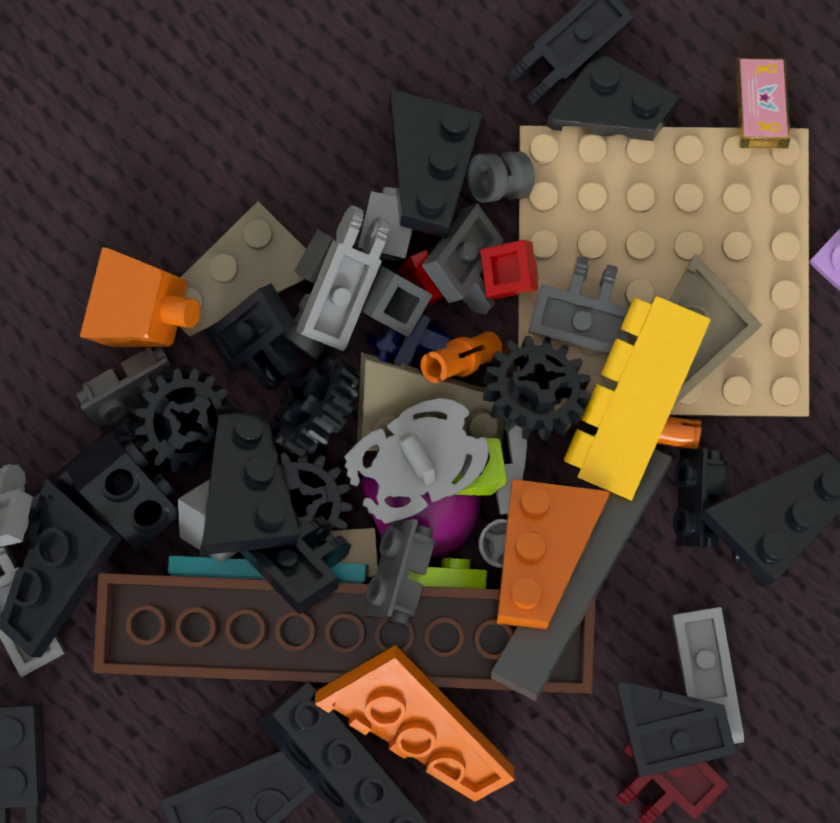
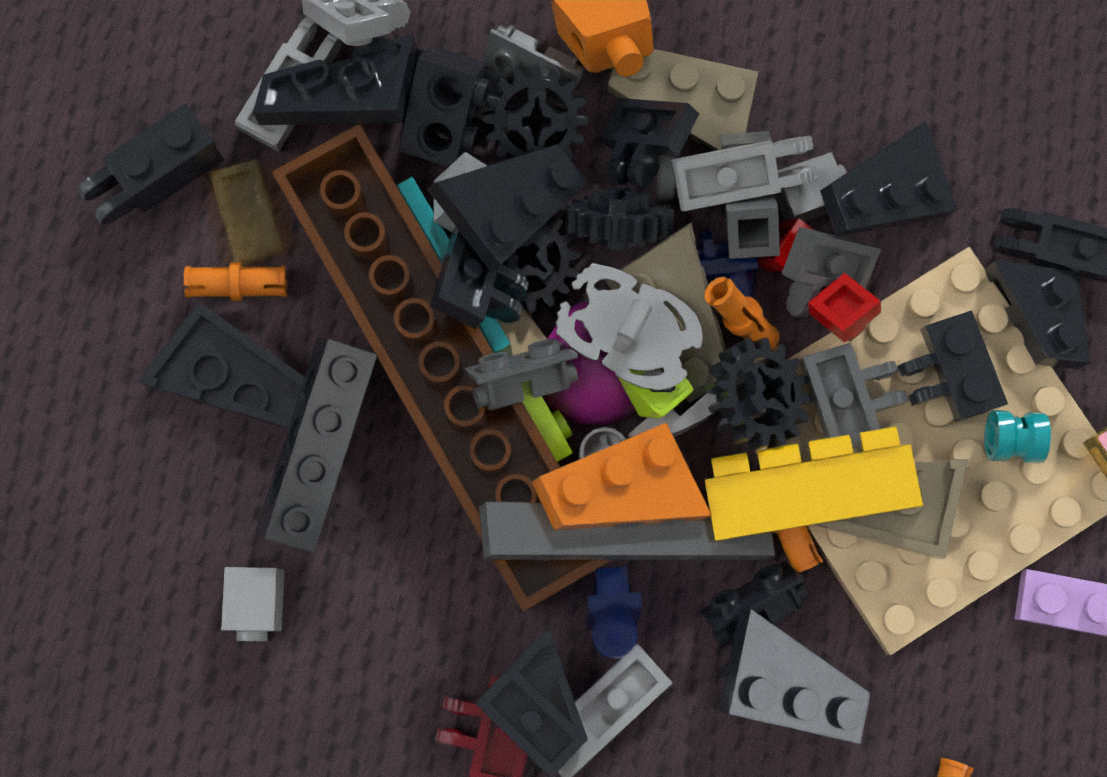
camera: 50 degrees right, 5 degrees down
orange wing [315,645,515,802] -> none
dark grey wheel [467,151,535,203] -> none
none -> orange pin [184,262,287,301]
none -> clear yellow tile [209,159,285,265]
none -> clear blue hips [586,567,642,659]
none -> black hinge [897,310,1008,422]
none -> teal wheel [984,410,1051,463]

